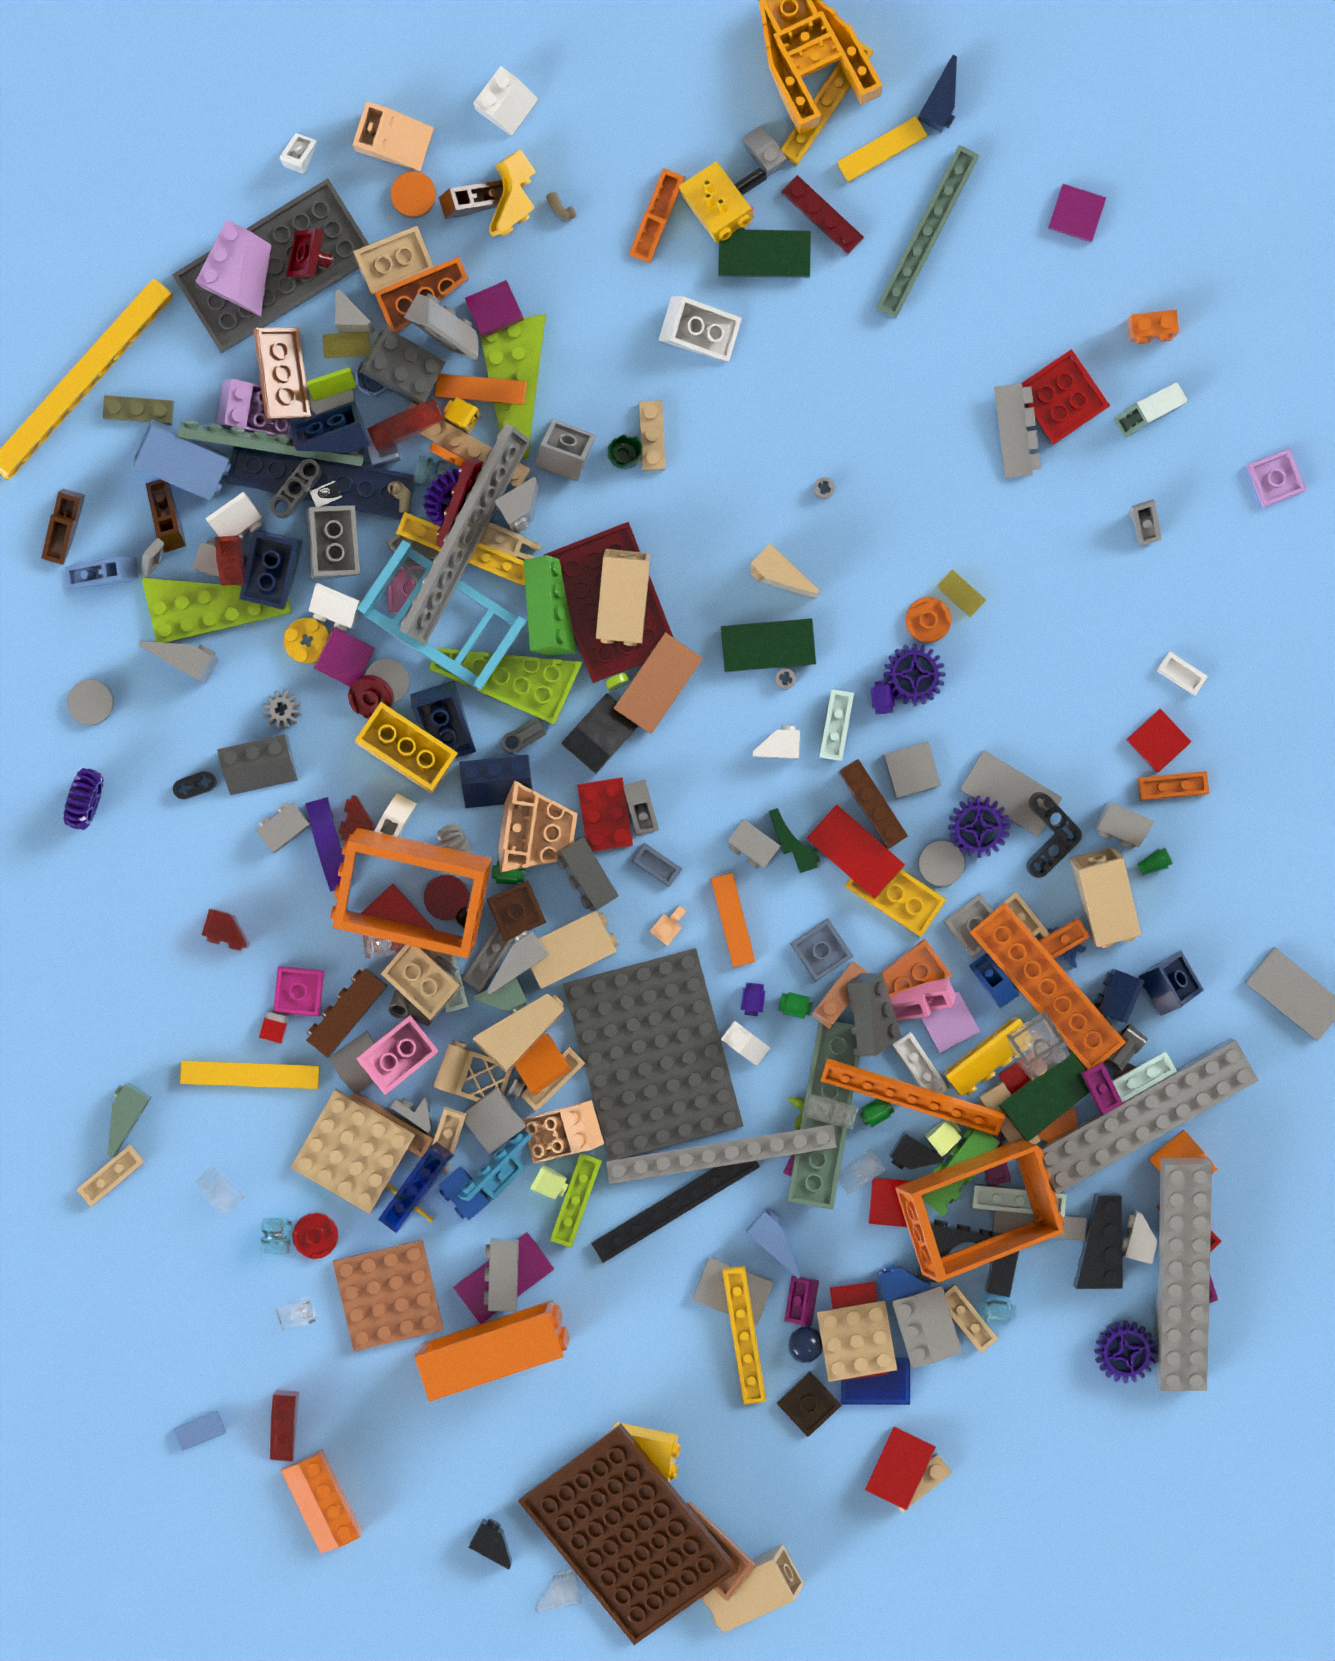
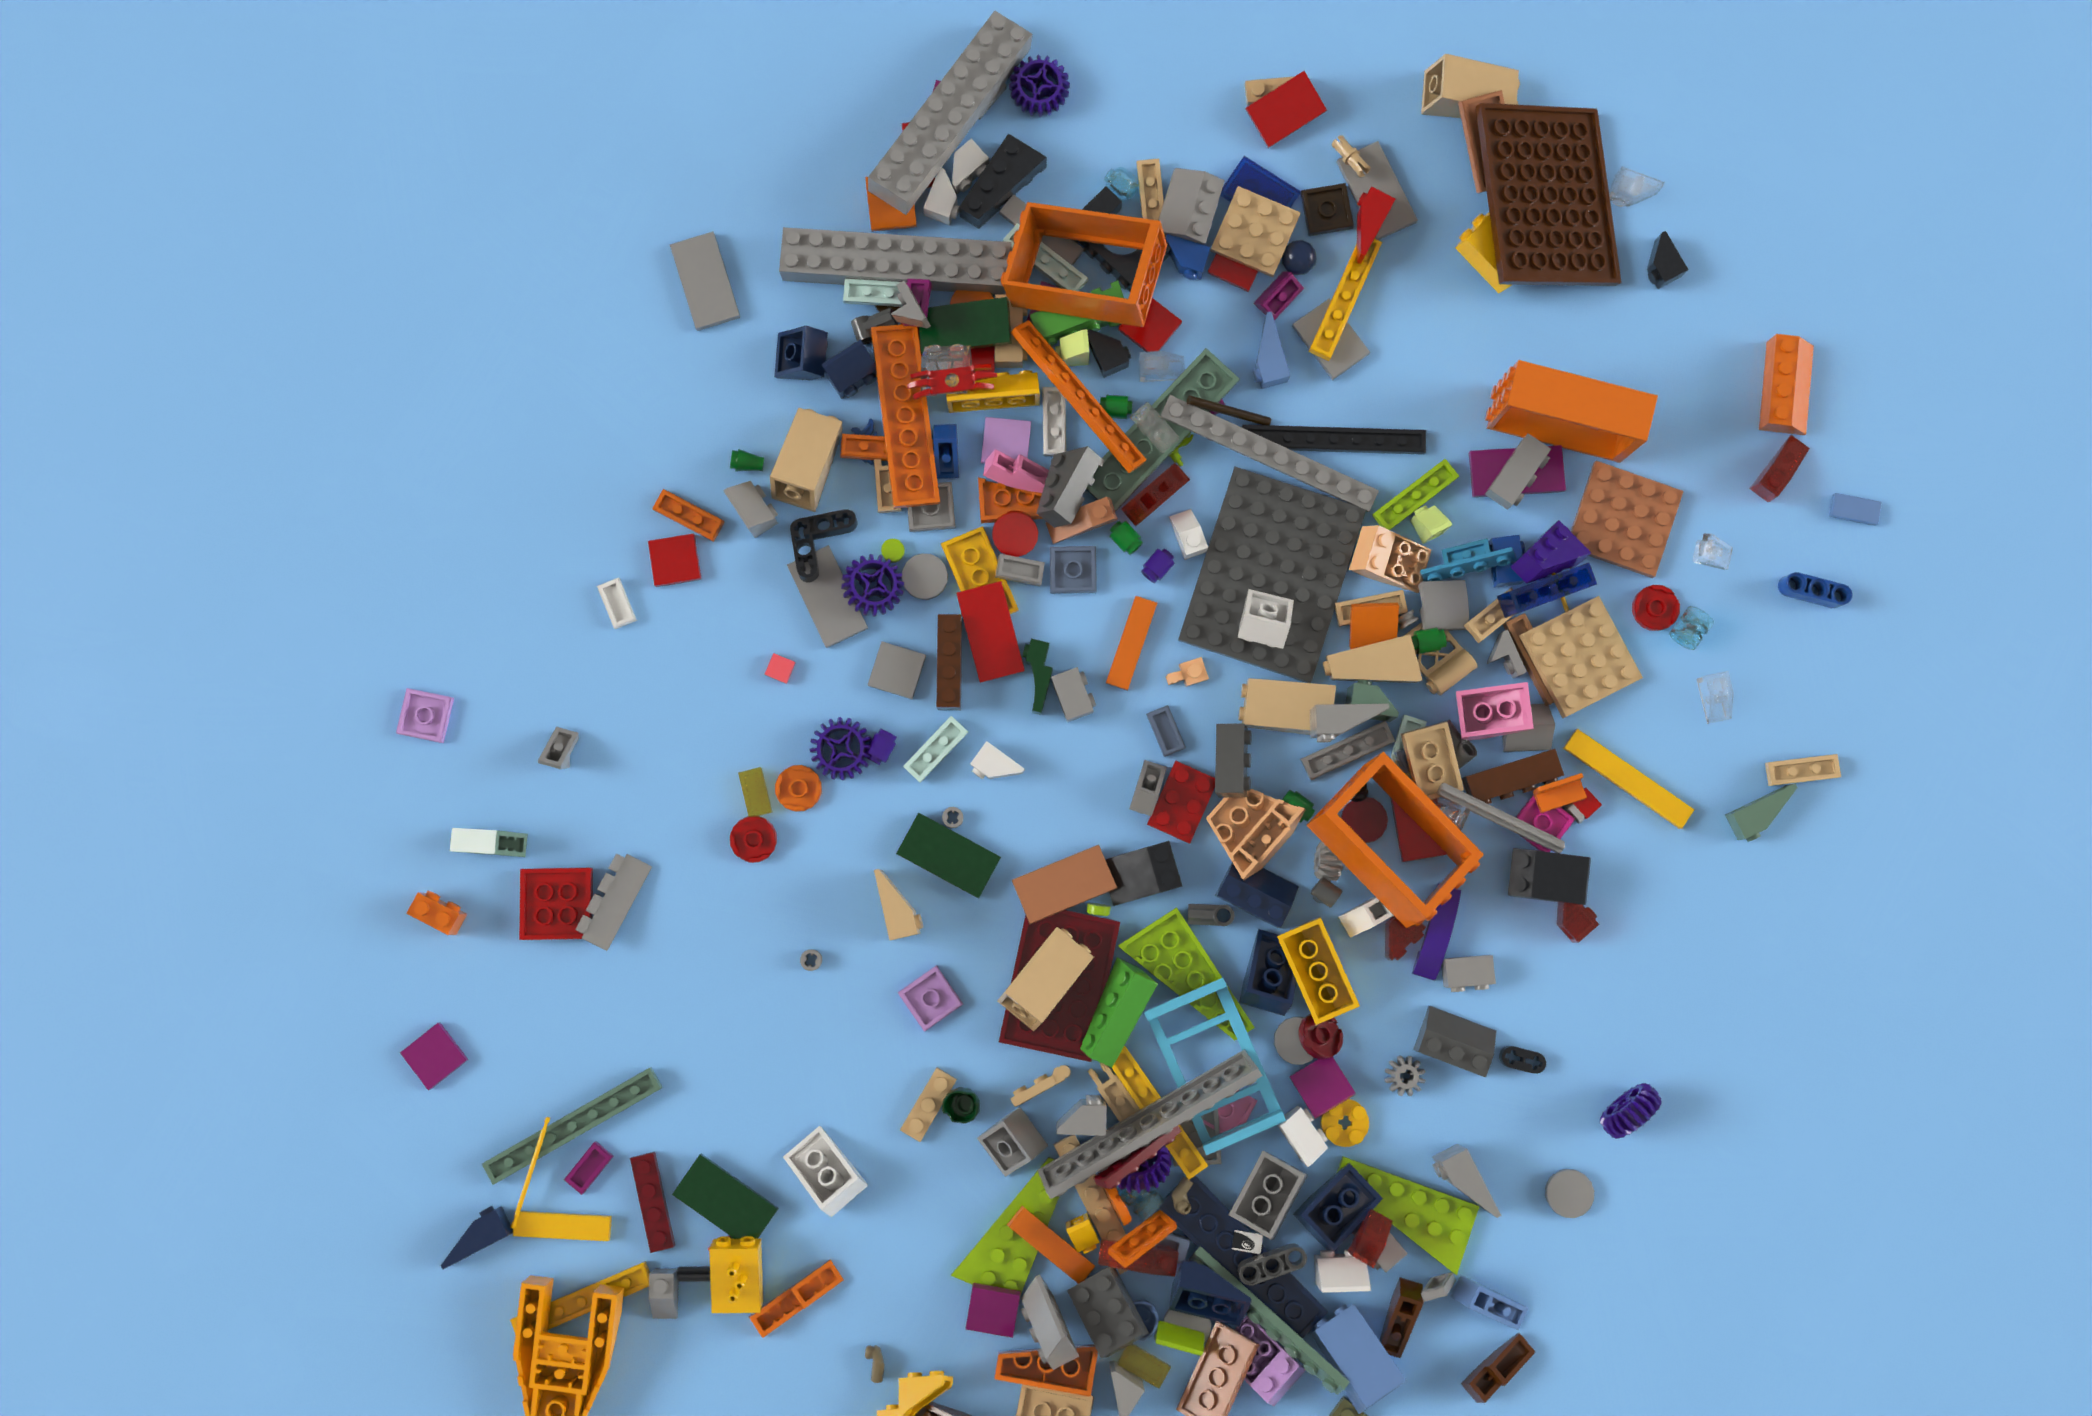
camera: 150 degrees left, 5 degrees down
reddish brown tile [486,881,547,941] -> none
none -> yellow piece [510,1116,550,1229]
none -> magenta tile [564,1141,614,1195]
none -> red tile [730,815,777,863]
none -> coral tile [765,653,796,684]
none -> lime tile [881,539,905,563]
none -> light grey slope [891,281,931,328]
none -> lavender tile [898,965,963,1032]
none -> red piece [907,364,997,400]
none -> white slope [923,168,960,225]
none -> red tile [992,510,1038,557]
none -> light grey tile [995,554,1045,586]
none -> tan hinge [1010,1065,1071,1107]
none -> orange tile [1108,1210,1177,1268]
none -> clear red slope [1121,462,1190,526]
none -> dark brown bar [1187,395,1271,425]
none -> white slope [1238,589,1294,649]
none -> dark grey piece [1311,877,1342,908]
none -> tan pin [1332,135,1371,177]
none -> light grey tile [1336,141,1418,240]
none -> red slope [1357,186,1396,264]
none -> green brick [1411,627,1447,654]
none -> light grey axle [1438,783,1565,853]
none -> black slope [1508,848,1591,905]
none -> dark purple wedge [1511,520,1591,584]
none -> orange panel [1532,773,1587,813]
none -> blue beam [1778,572,1852,608]

